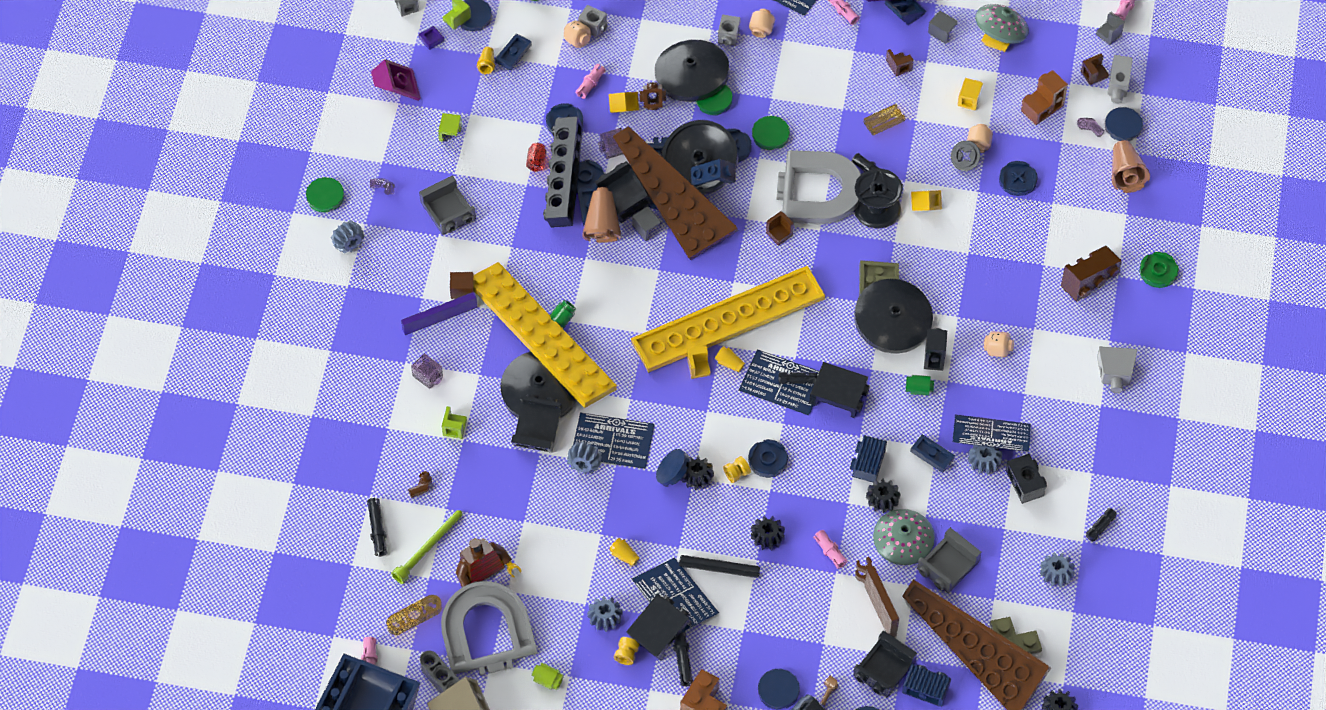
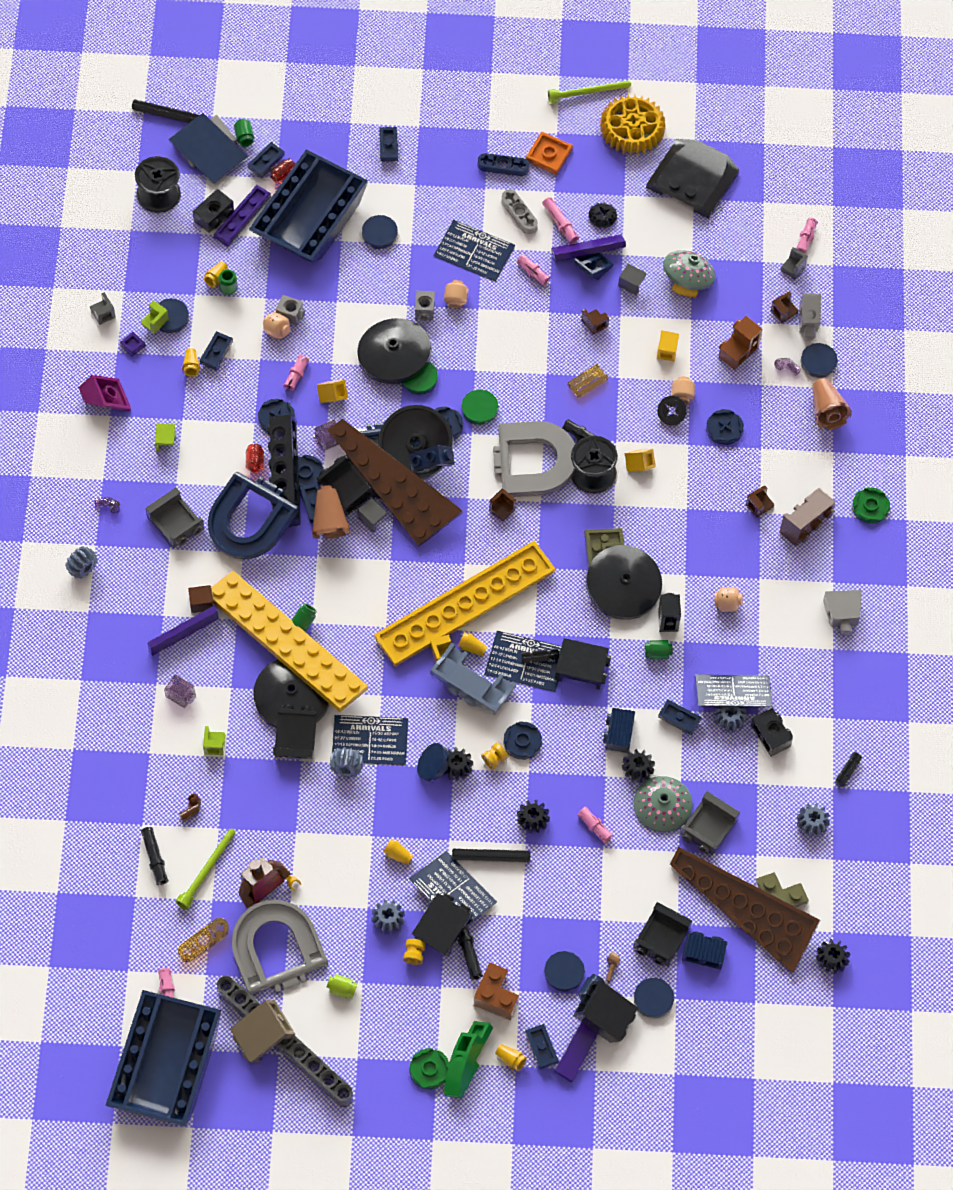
camera: 10 degrees left, 5 degrees up
green tile [305,177,344,213] -> none
reddish brown brick [639,82,666,110] -> none
reddish brown tile [855,557,899,637] -> none
none -> dark blue piece [208,471,300,560]
none -> sand blue bracket [430,643,517,715]
none -> reddish brown panel [746,485,774,518]

